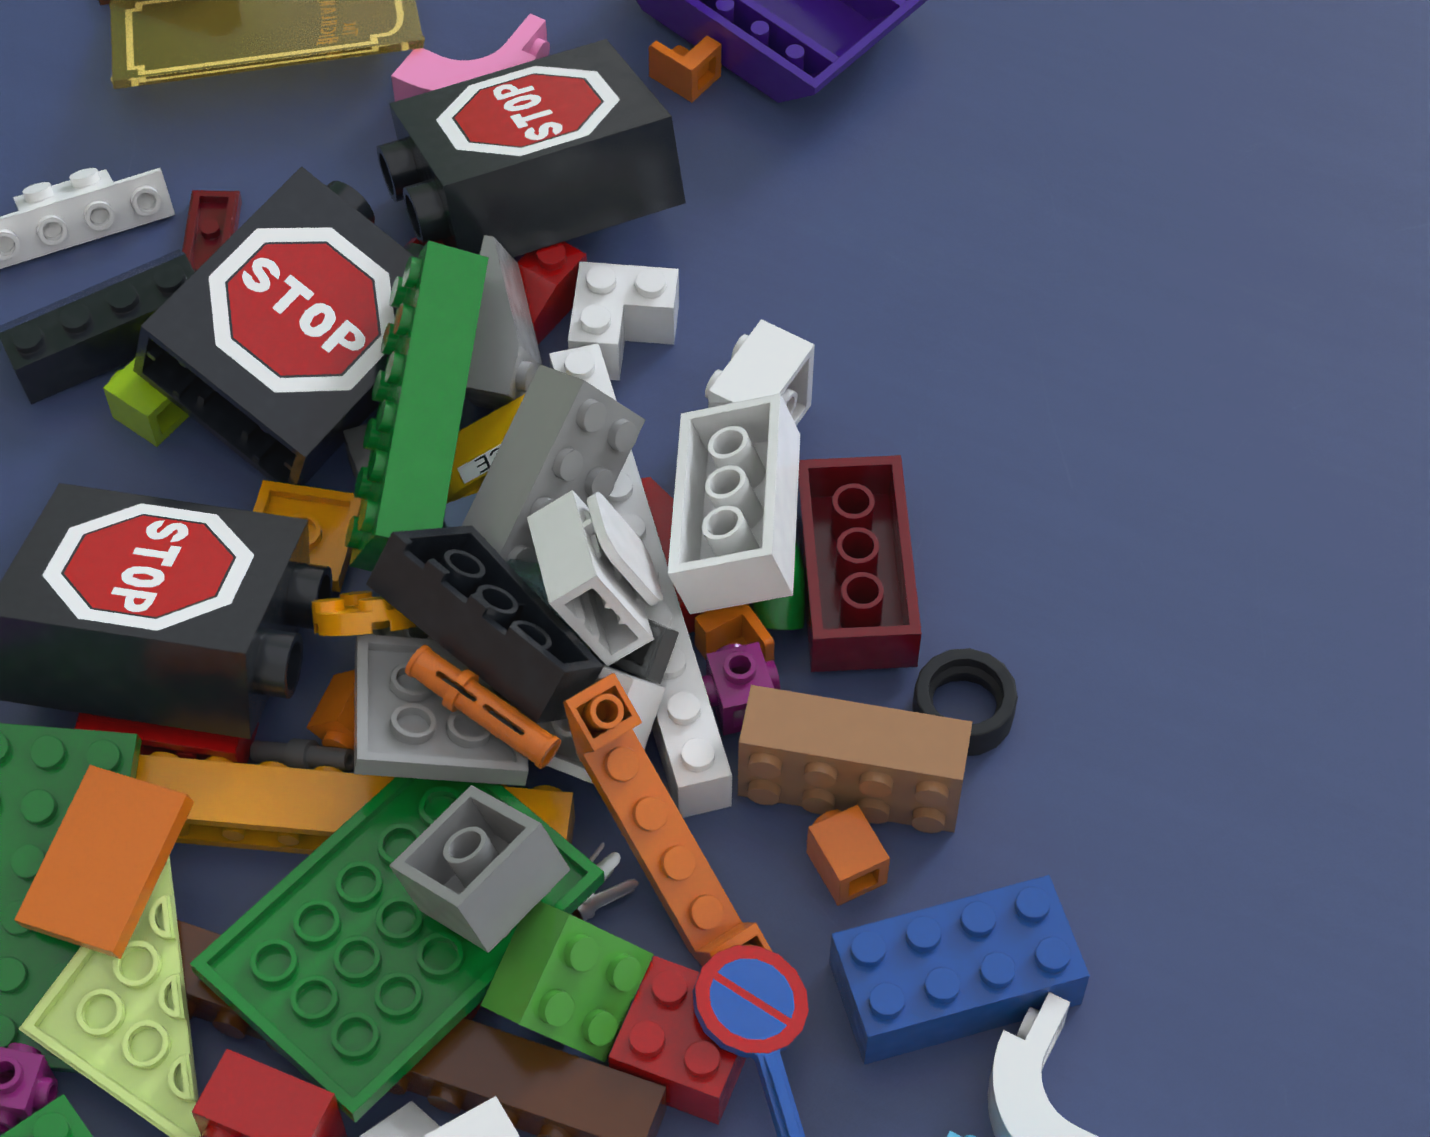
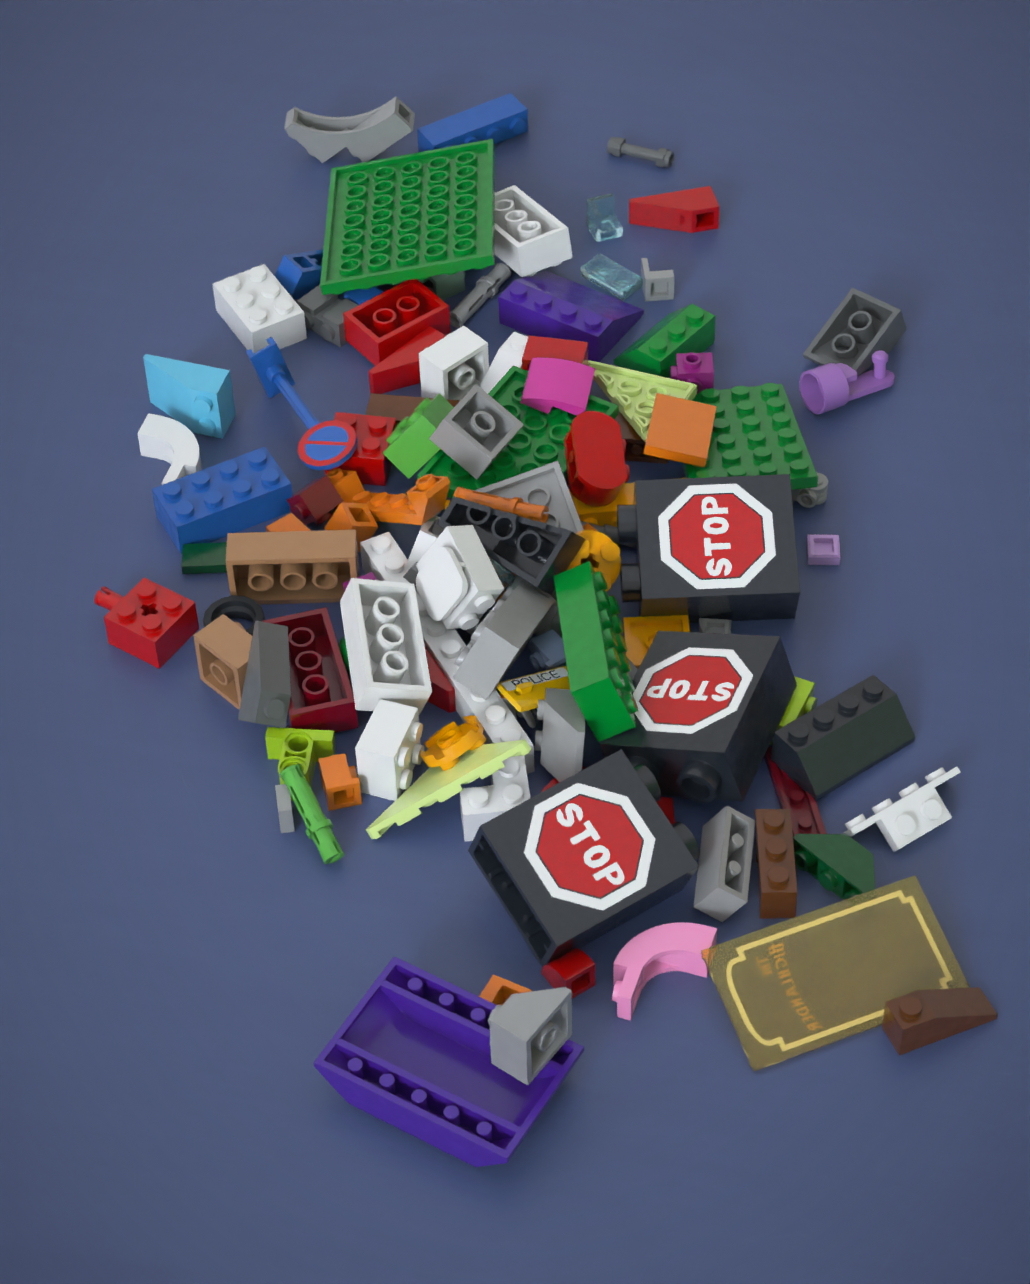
camera: 170 degrees right, 10 degrees down
none -> red brick [94,577,199,669]
none -> dark green tile [181,542,227,574]
none -> medium nougat brick [193,614,252,710]
none -> dark grey slope [238,621,291,728]
none -> lime tile [265,727,336,801]
none -> light grey tile [275,784,295,833]
none -> bright green pin [280,764,344,865]
none -> dark red brick [286,475,343,525]
none -> orange brick [318,753,362,811]
none -> orange brick [324,503,378,552]
none -> yellowish green tile [366,739,531,839]
none -> light orange plate [419,715,486,771]
none -> dark pink slope [520,357,595,416]
none -> red brick [564,411,630,506]
none -> light grey brick [693,806,755,922]
none -> reddish brown arch [754,809,797,919]
none -> dark green slope [793,834,876,920]

